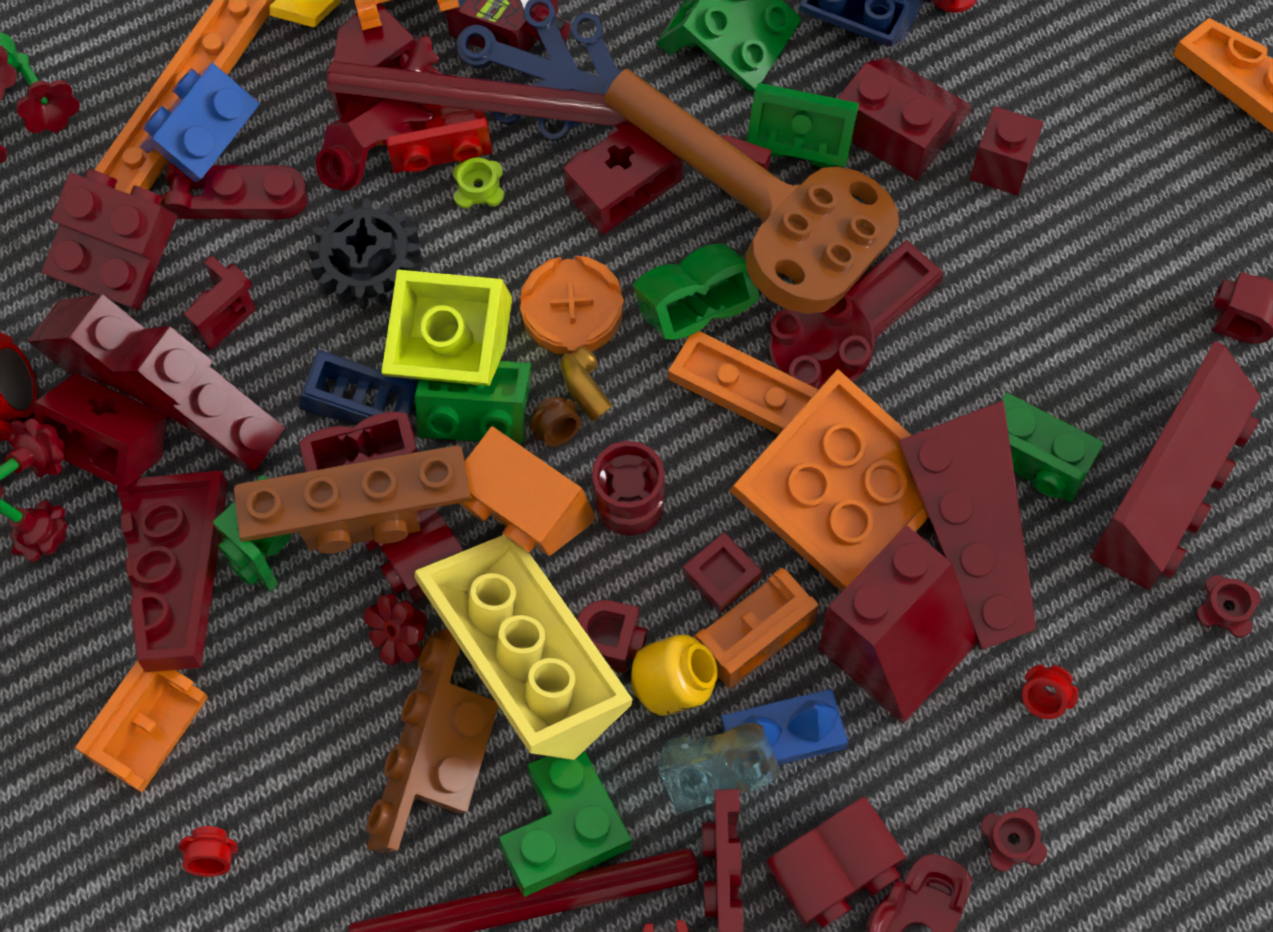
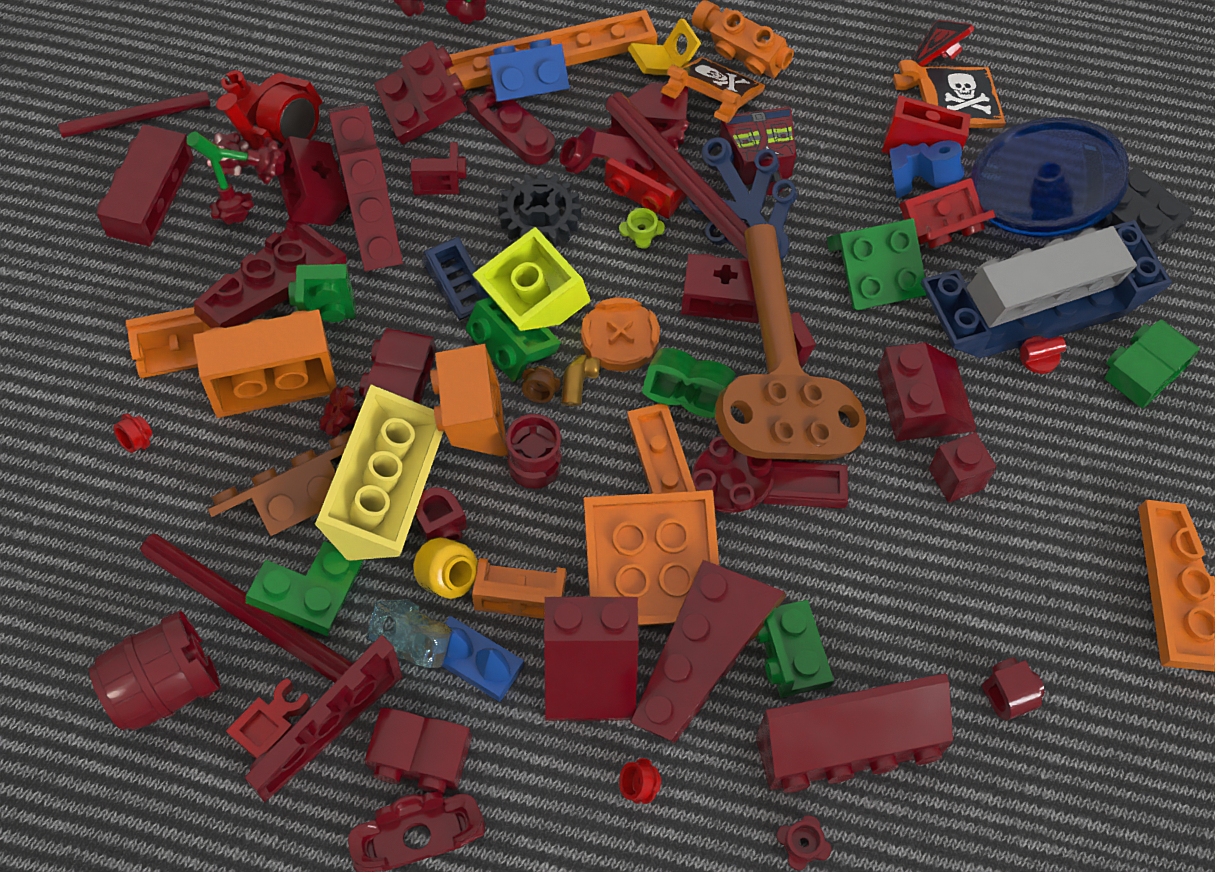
camera: 40 degrees right, 5 degrees down
dark orange bracket [234,445,471,554] -> none
dark red brick [299,412,419,472] -> none
dark red plate [683,532,762,613] -> none
green bracket [746,83,859,168] -> none
dark red plate [980,807,1047,872] -> none
none -> orange brick [193,309,337,418]

